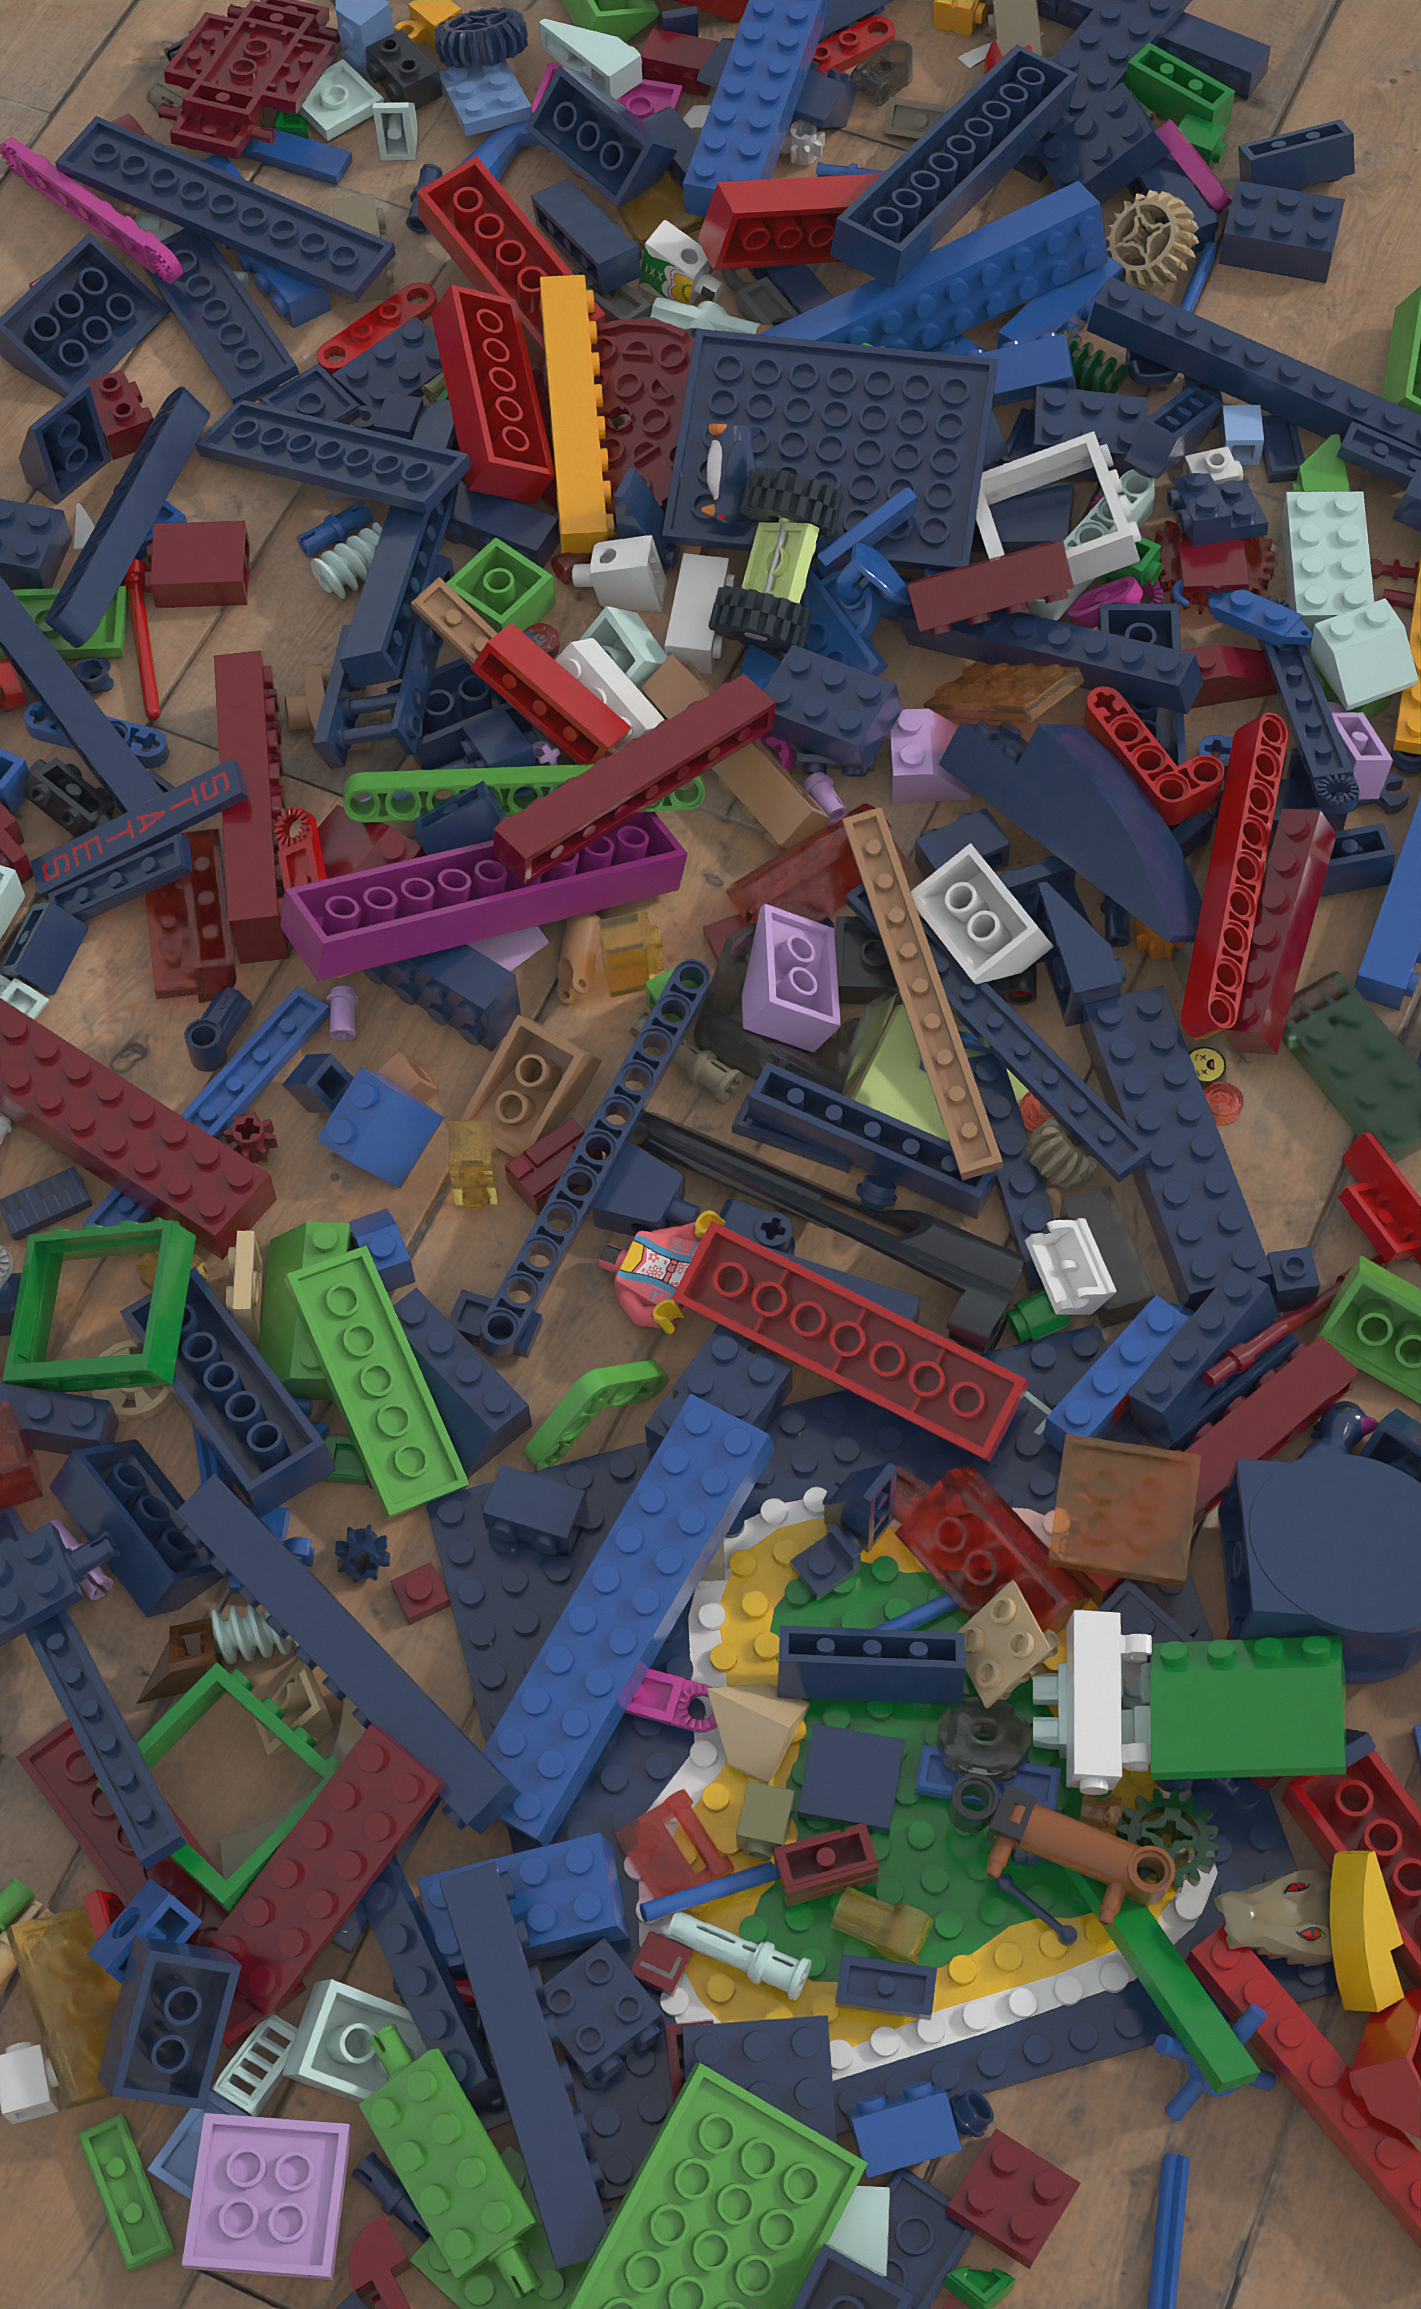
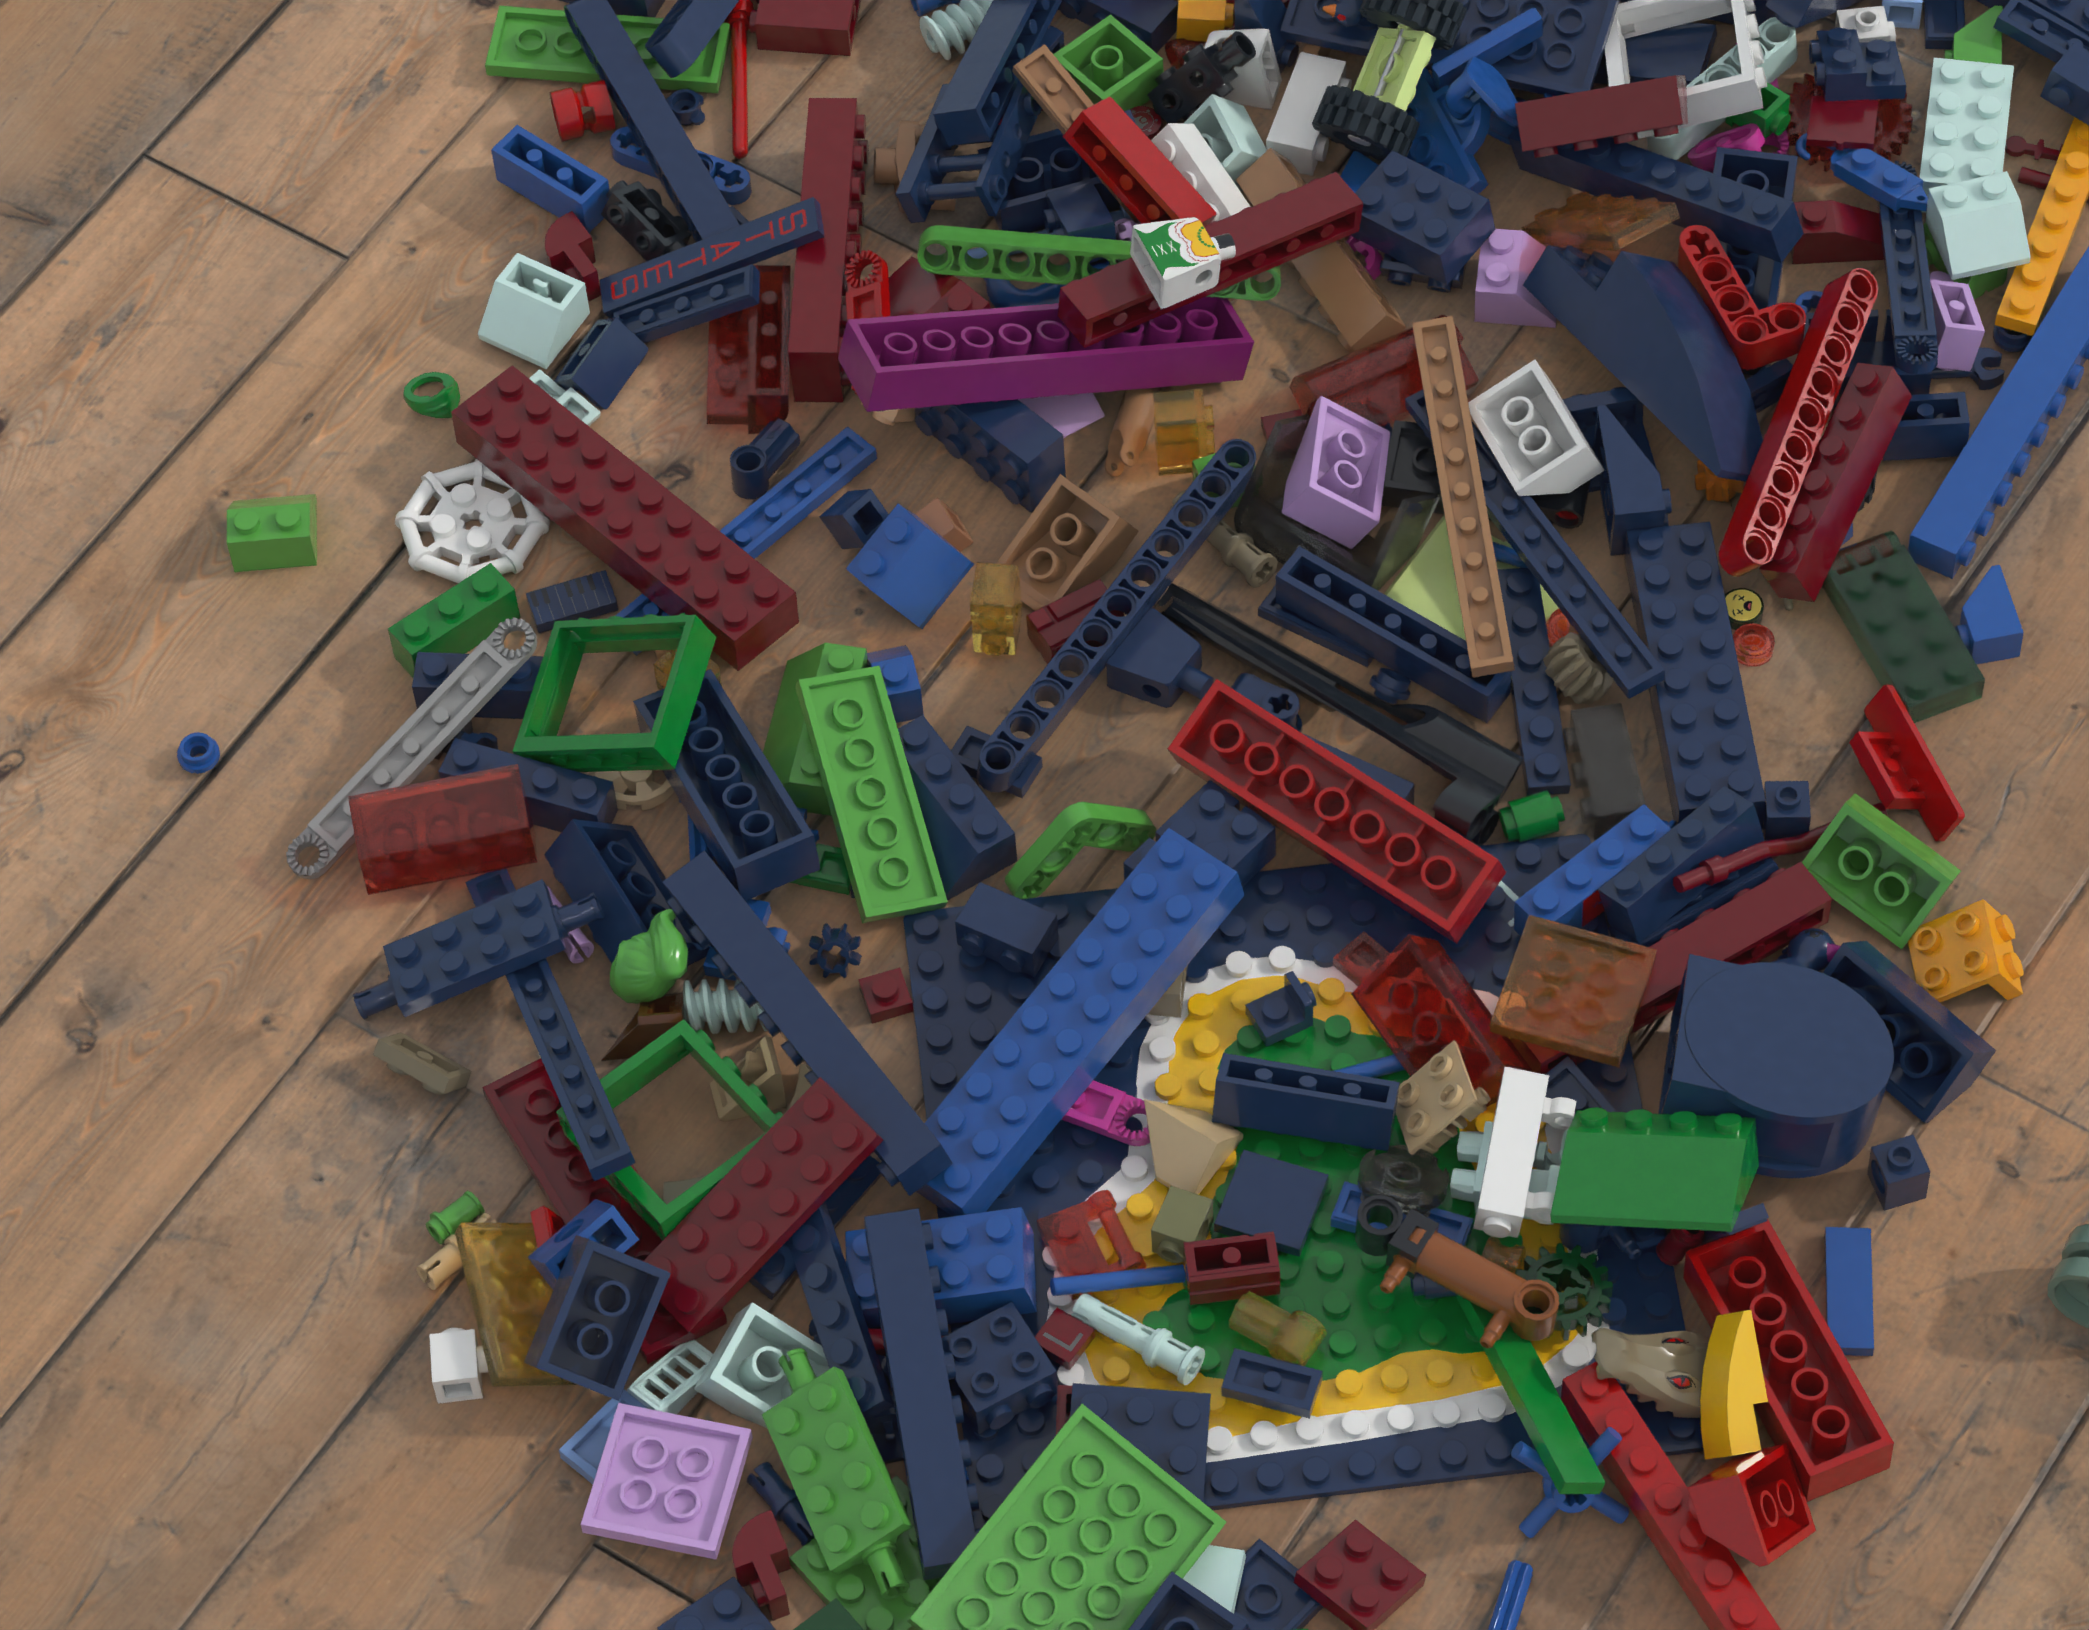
camera: 10 degrees right, 5 degrees down
bright green tile [77,2113,176,2273] -> none
dark red gear [223,1111,278,1163] -> none
tan plate [226,1231,264,1346] -> none
lavender pin [326,986,359,1041] -> none
dark blue brick [414,780,507,855] -> none
torso [598,1210,725,1334] -> none
lavender pin [804,772,848,824] -> none
dark blue slope [822,1462,897,1553] -> none
blue brick [846,2080,962,2178] -> none
dark blue brick [914,808,1010,879] -> none
dark blue plate [950,2089,994,2138] -> none
dark blue hinge [995,1873,1077,1946] -> none
white hinge [1025,1218,1117,1315] -> none
dark blue pin [1100,895,1131,947] -> none
none -> bright green hair [610,909,689,1004]
none -> white torso [1130,217,1236,309]
none -> black brick [1147,31,1256,124]

